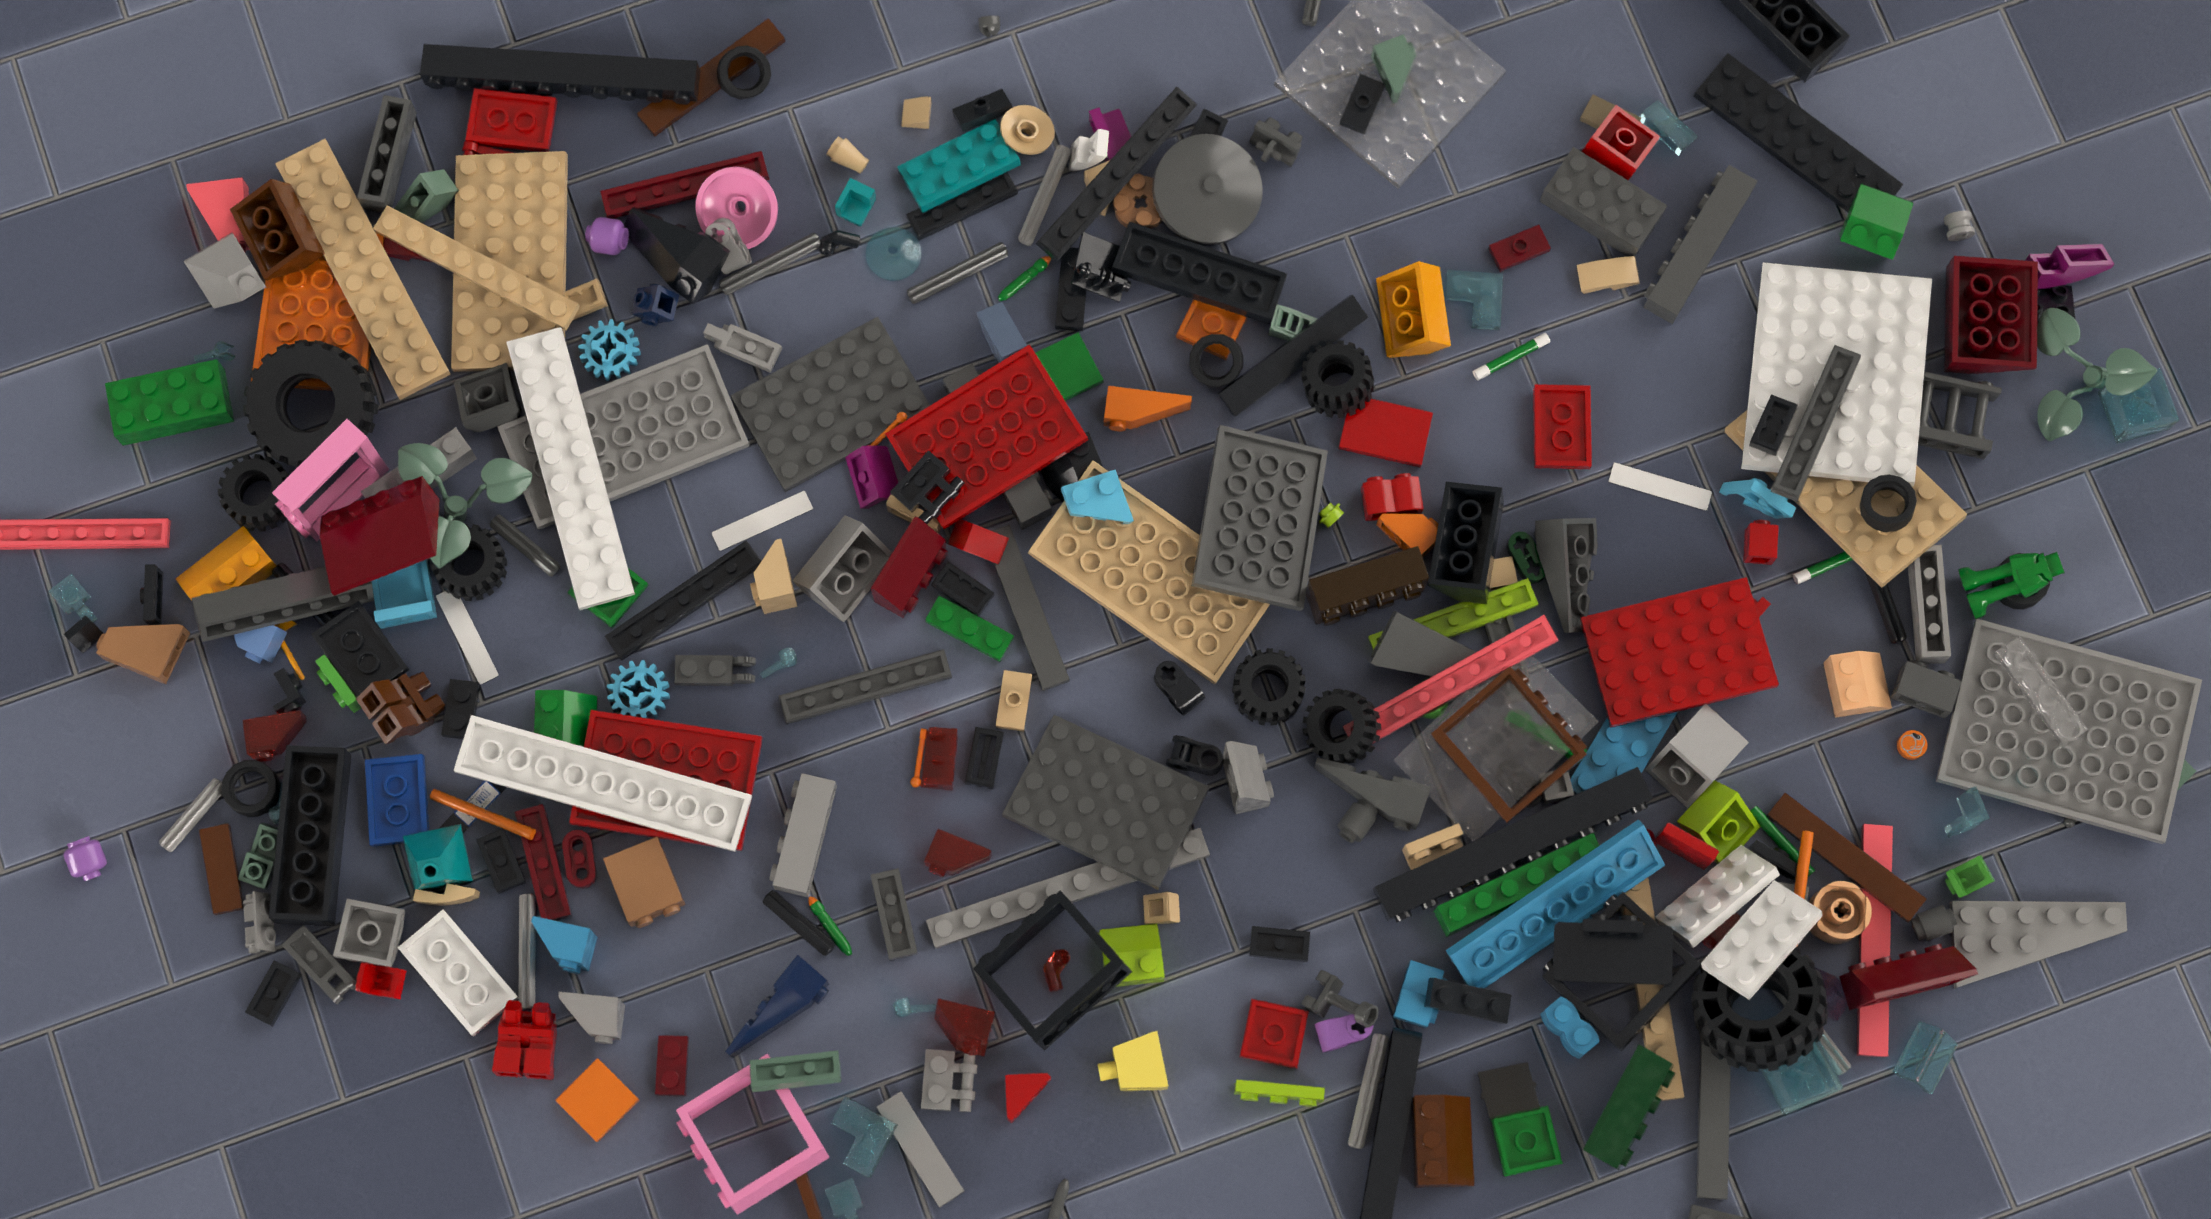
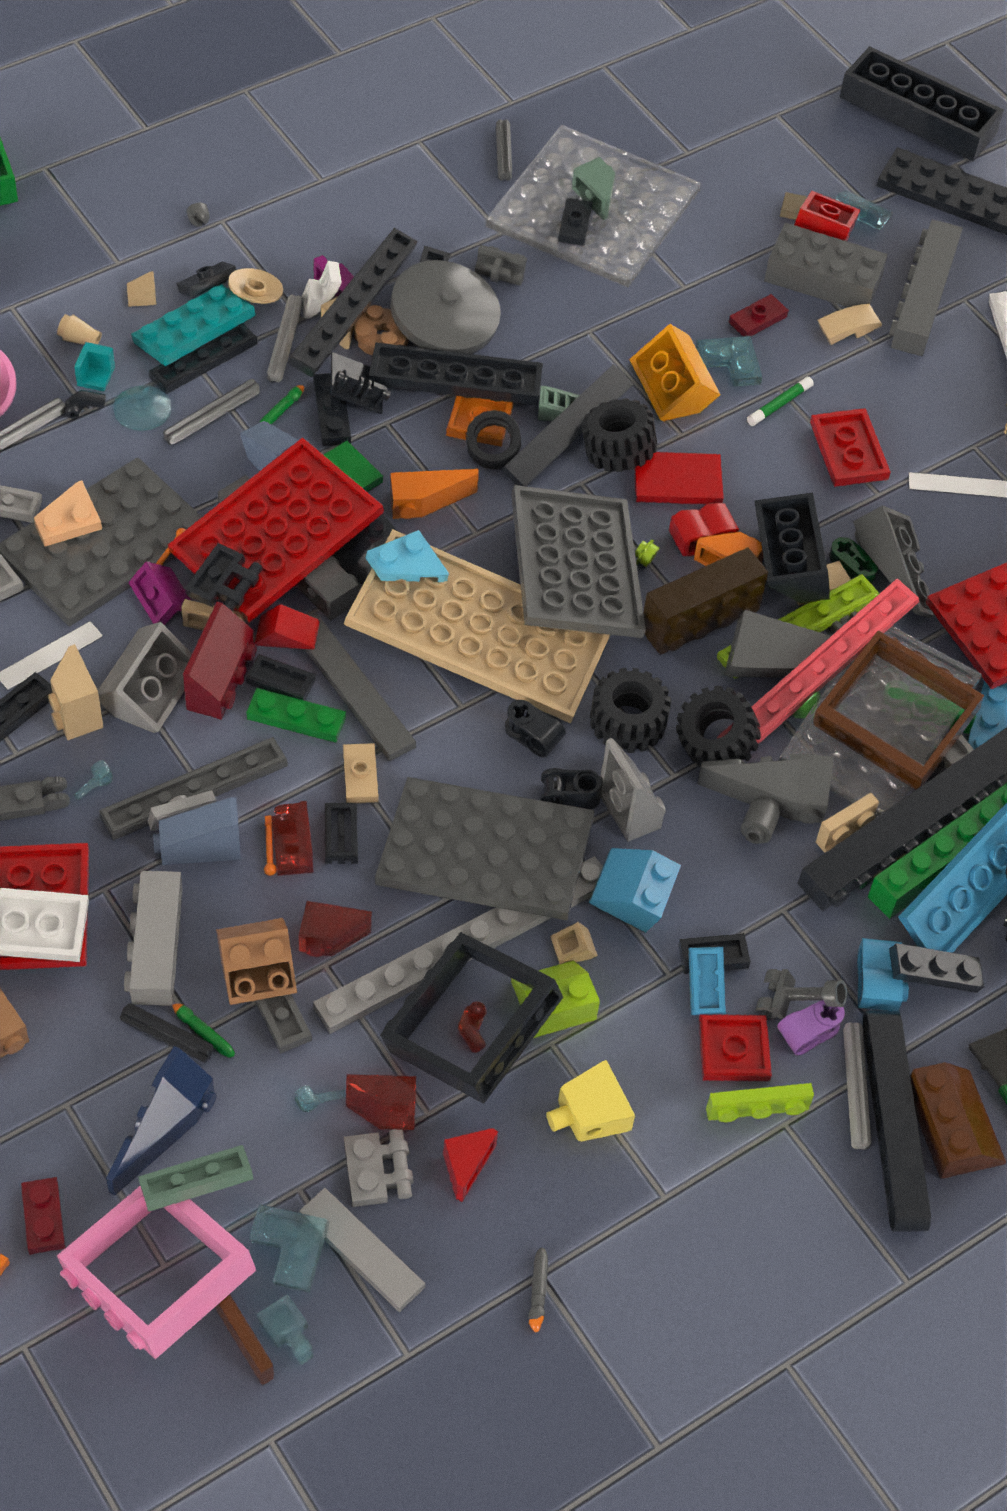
camera: 15 degrees left, 20 degrees down
none -> light nougat wing [34,480,102,547]
none -> light grey plate [147,790,216,831]
none -> sand blue slope [153,797,241,865]
none -> medium nougat slope [216,918,297,1005]
none -> dark azure slope [589,848,681,933]
none -> dark azure plate [688,947,726,1015]

